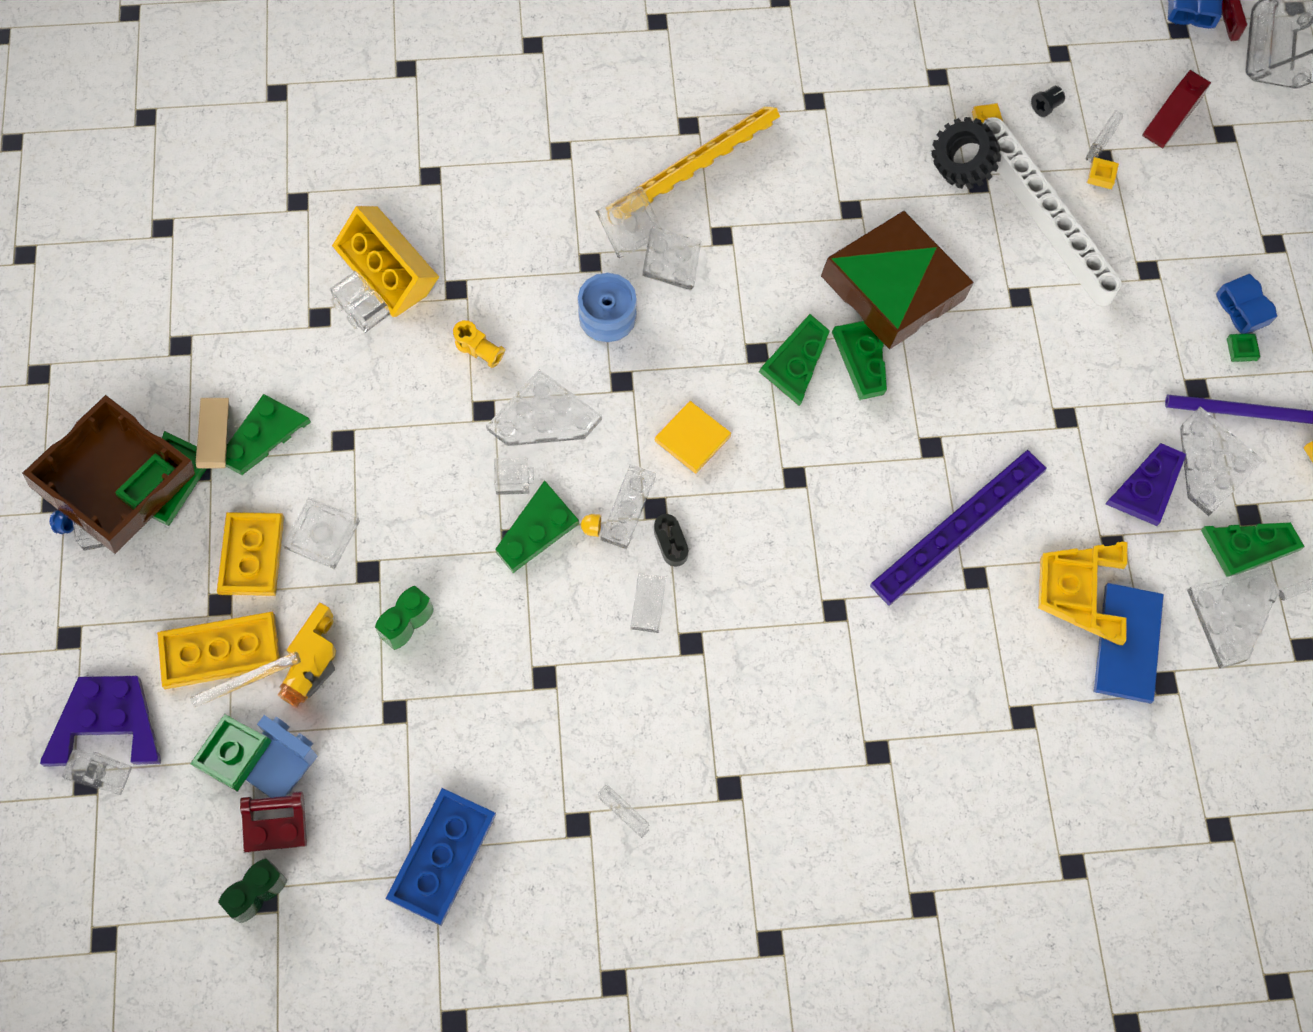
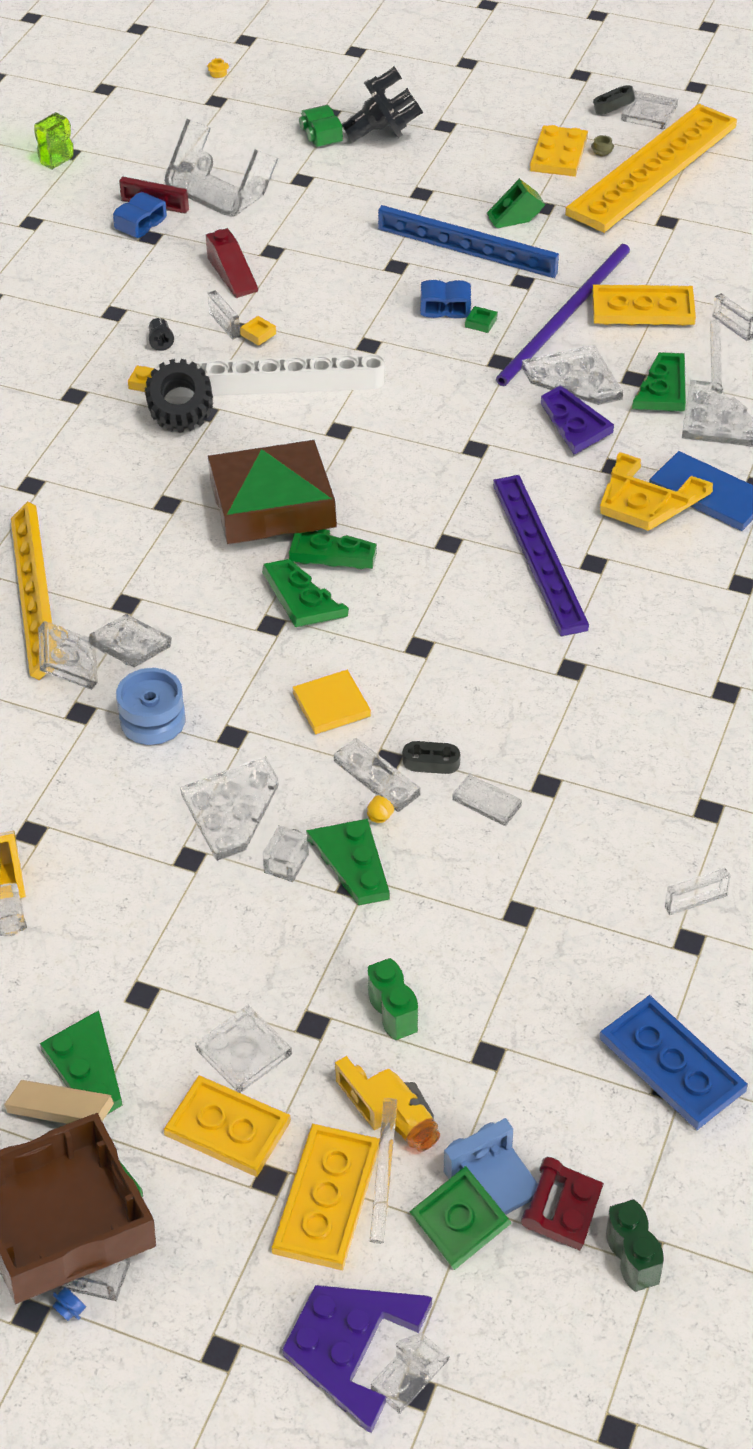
camera: 60 degrees left, 20 degrees down
green tile [115,453,176,509] -> none
yellow connector [453,320,505,368] -> none

